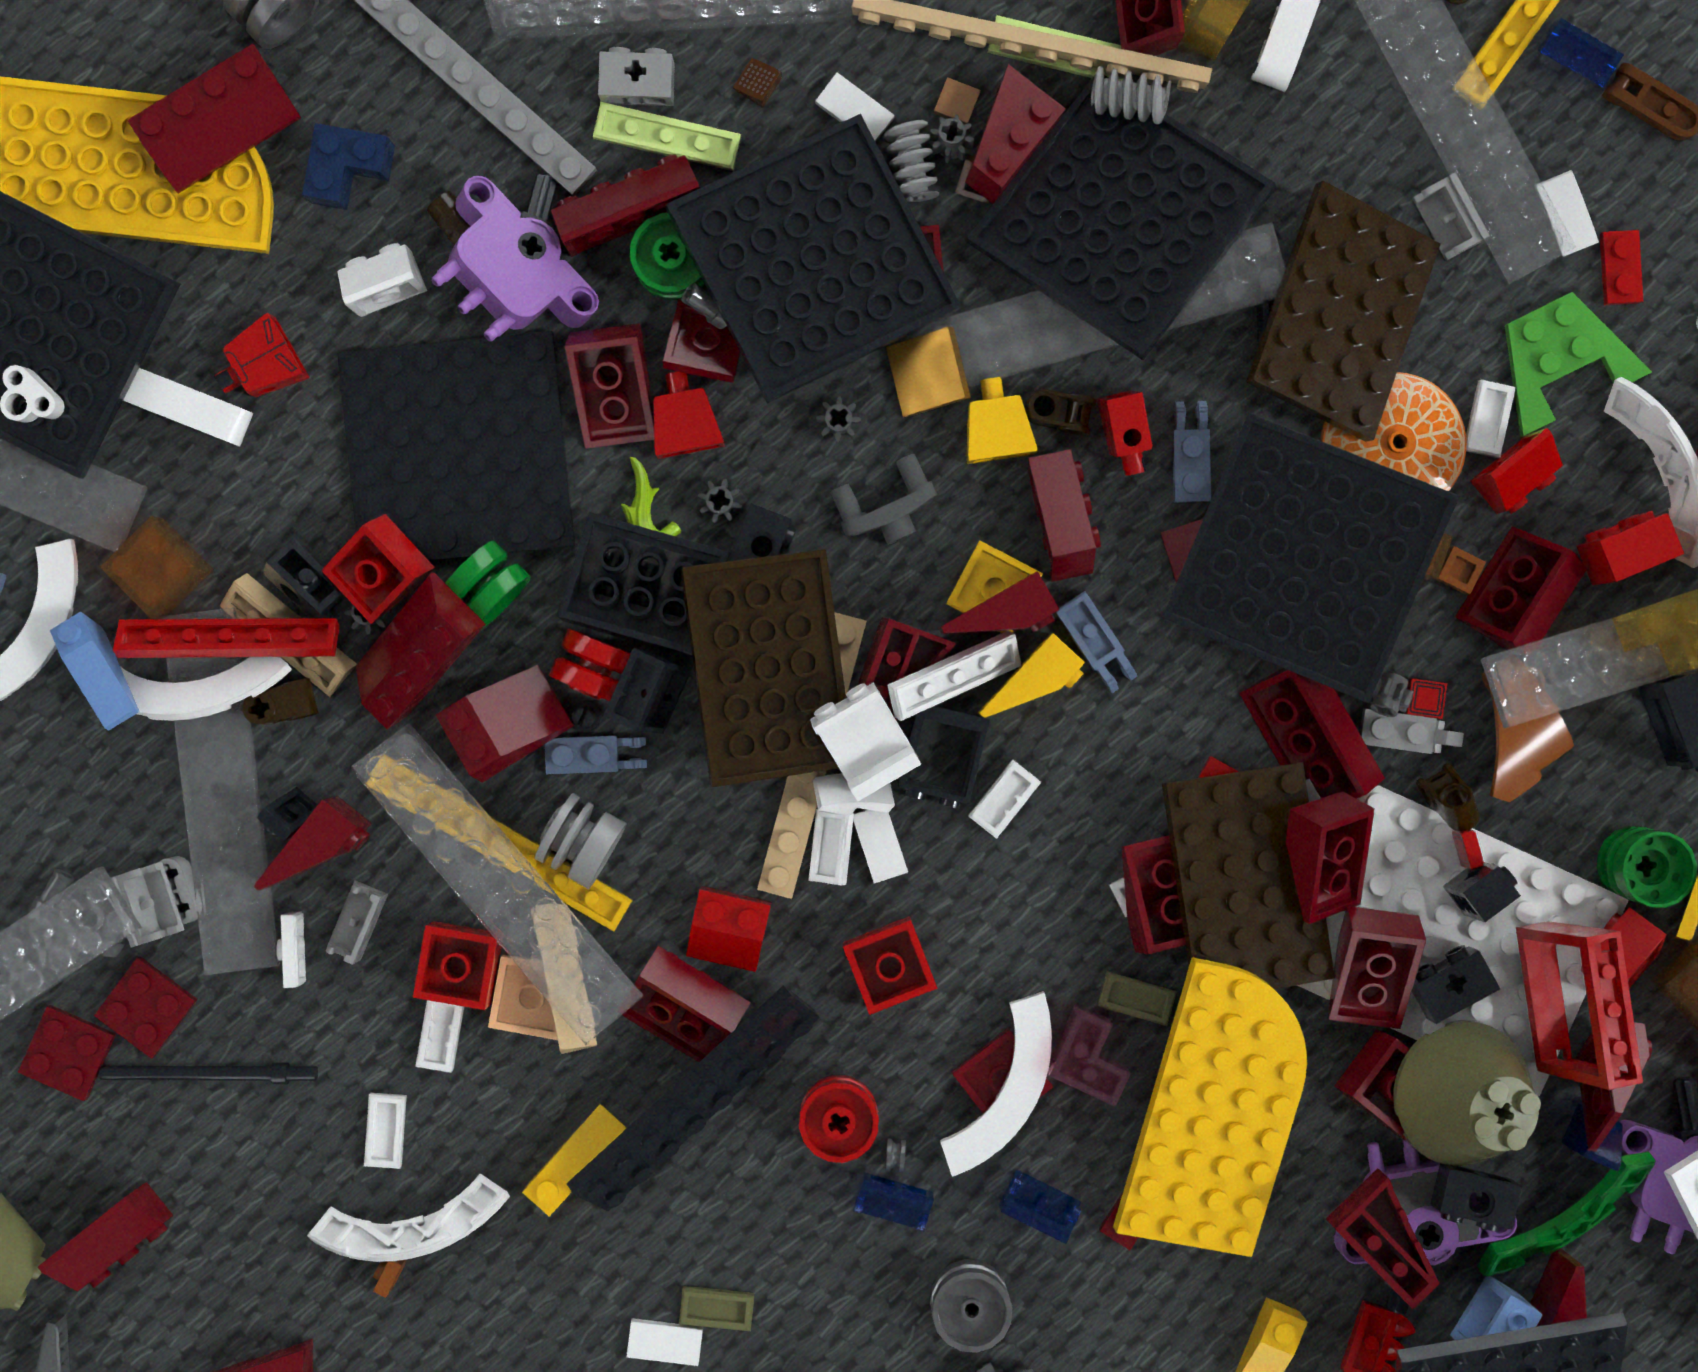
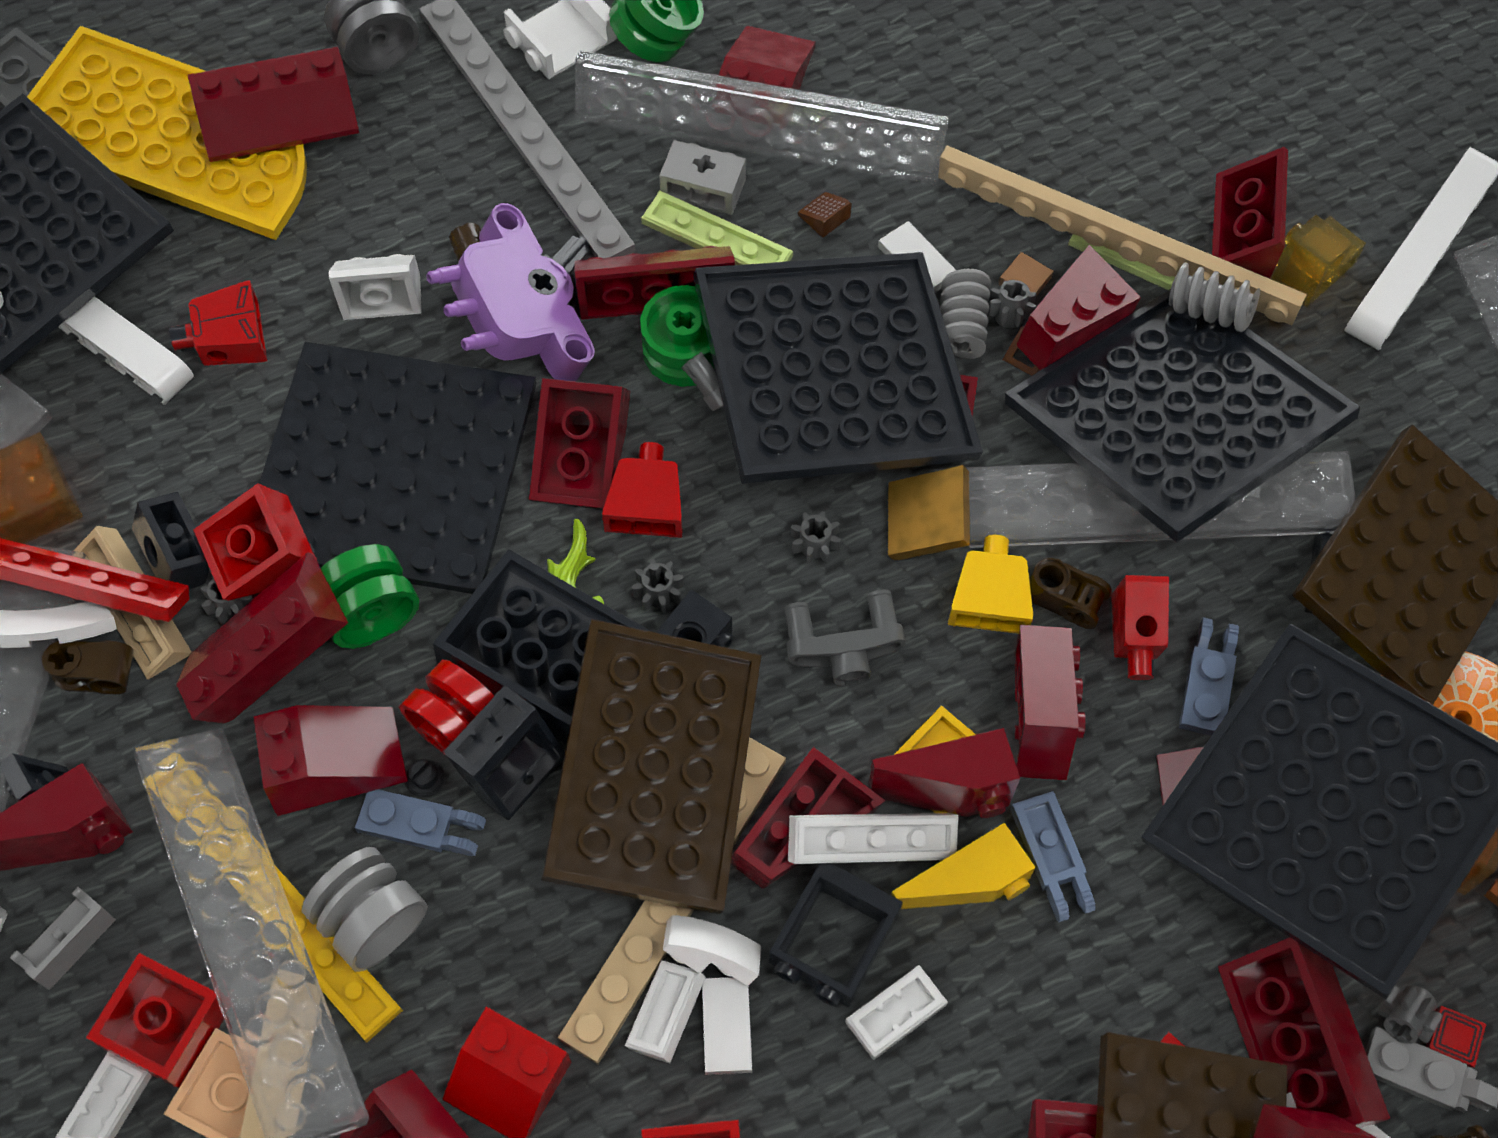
camera: 15 degrees right, 25 degrees down
dark blue brick [302,123,395,210] -> none
dark red plate [663,299,741,383] -> none
white panel [810,682,921,802] -> none

